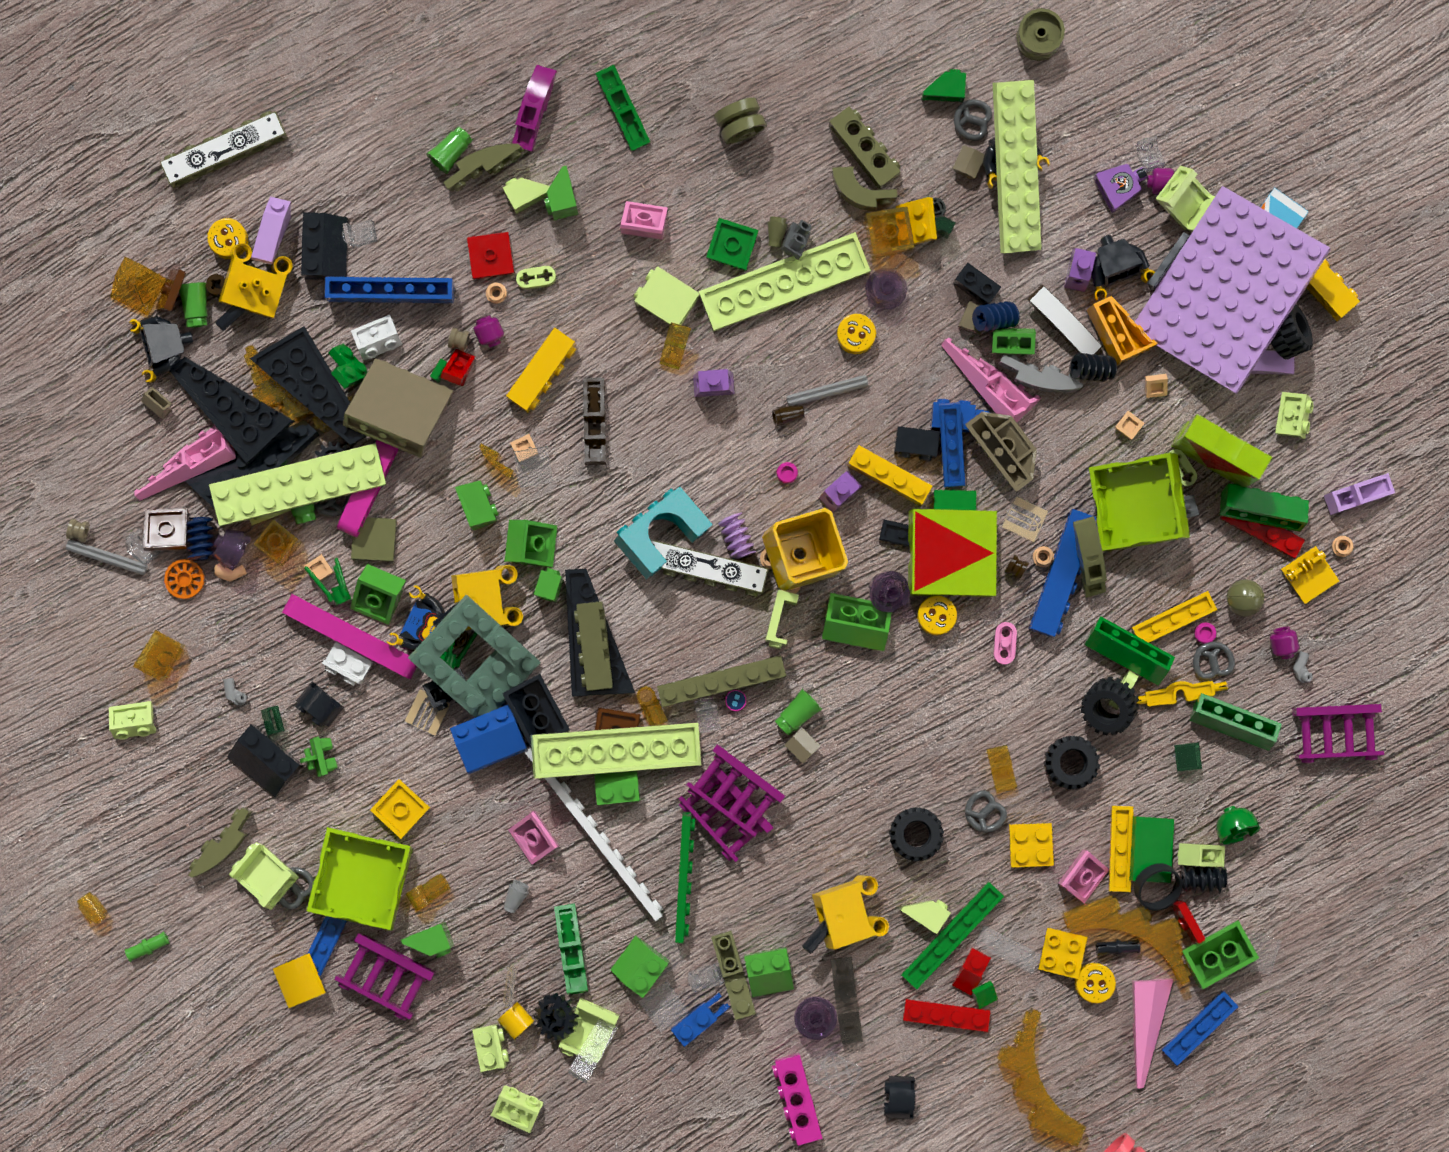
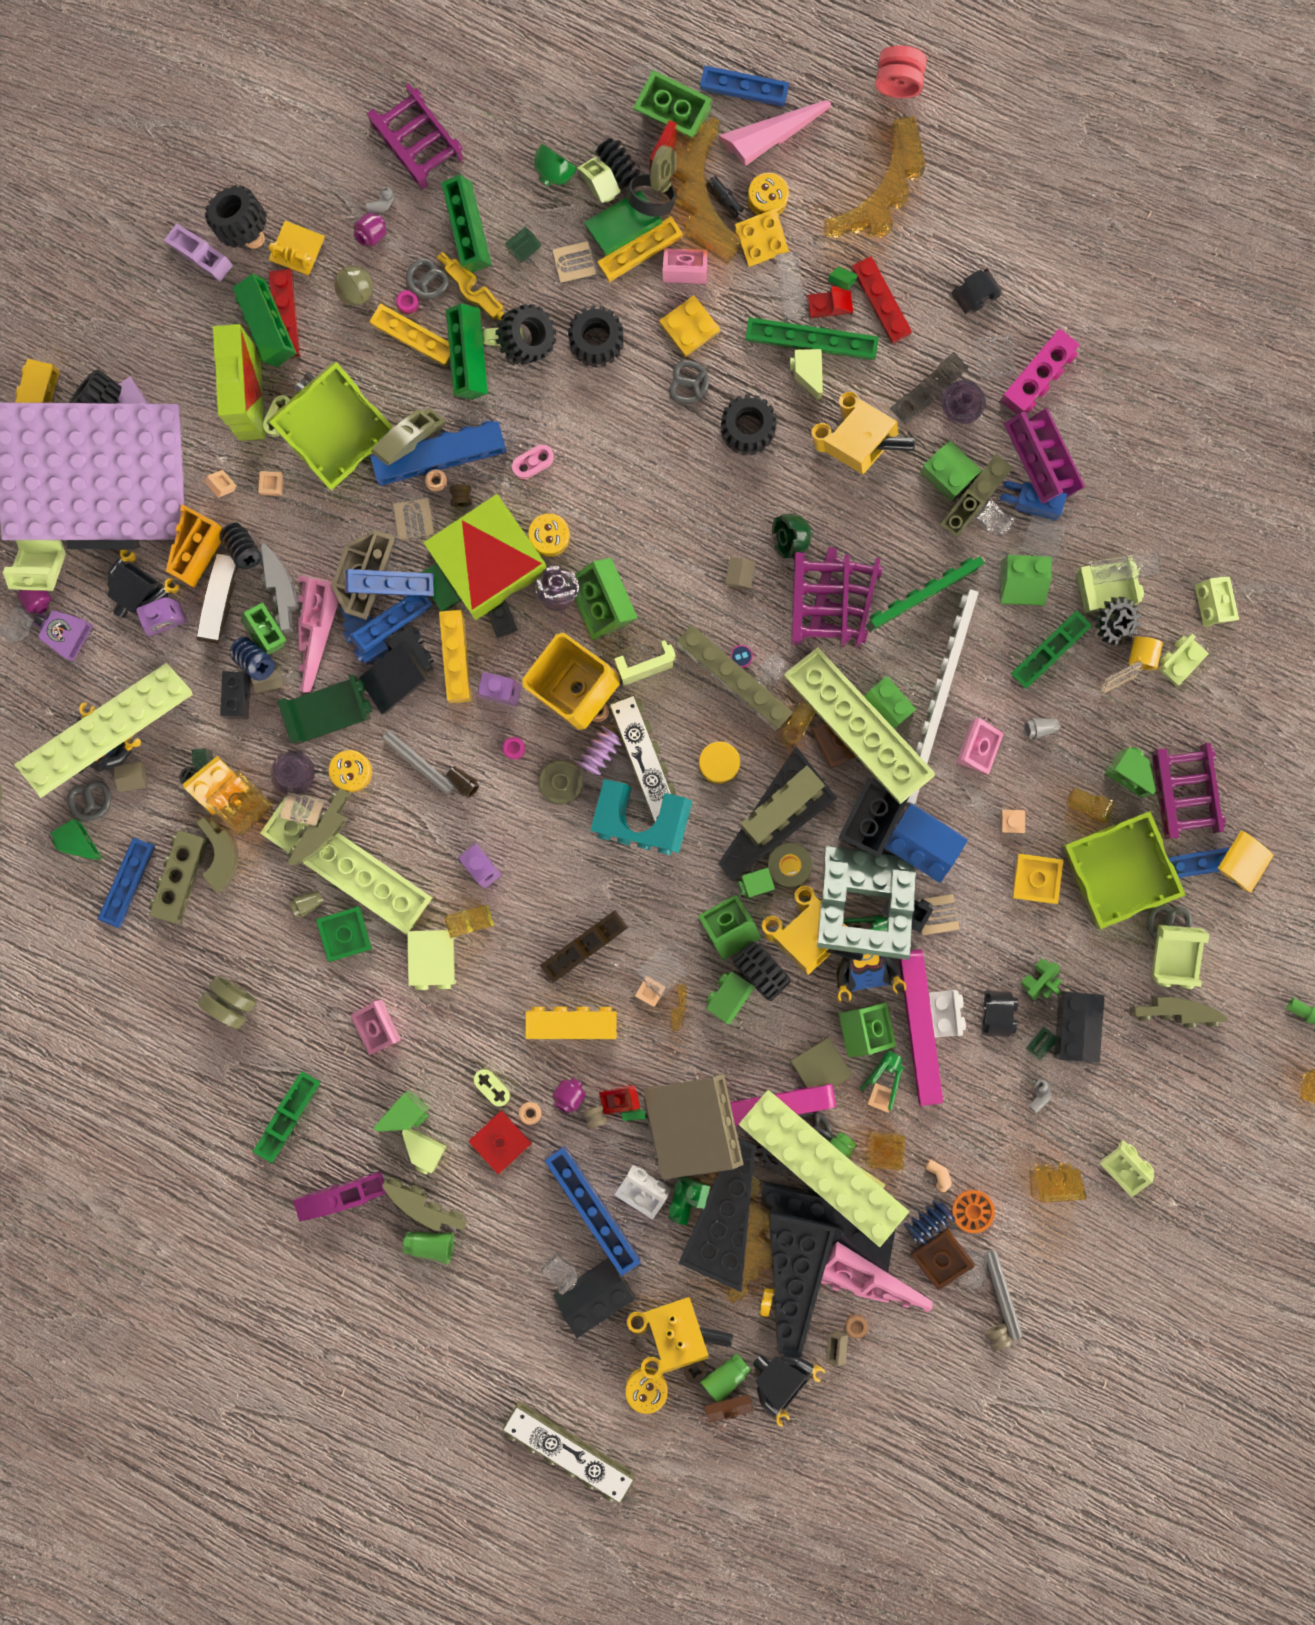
camera: 120 degrees left, 0 degrees up
clear yellow slope [110,257,167,316] -> none
clear purple cone [212,529,251,571] -> none
lavender slope [251,196,291,265] -> none
bright green plant [775,688,823,735] -> none
dark grey hips [781,220,812,260] -> none
clear yellow slope [986,745,1017,794] -> none
yellowish green bracket [1275,392,1314,439] -> none
none -> blue tile [97,837,156,928]
none -> black tyre [205,185,267,248]
none -> dark green panel [277,674,372,745]
none -> clear piece [279,793,324,826]
none -> olive slope [287,788,351,866]
none -> plate [345,569,434,597]
none -> black tile [359,641,429,715]
none -> olive tile [539,760,583,804]
none -> piece [552,240,597,285]
none -> olive tile [650,145,677,193]
none -> yellow head [699,742,740,784]
none -> black tyre [733,941,791,1001]
none -> yellow tile [760,1288,774,1317]
none -> olive tile [768,843,812,887]
none -> dark green cylinder [772,513,813,559]
none -> medium nougat tile [845,1314,868,1339]
none -> light nougat plate [1001,810,1025,833]
none -> magenta fence [1003,408,1085,503]

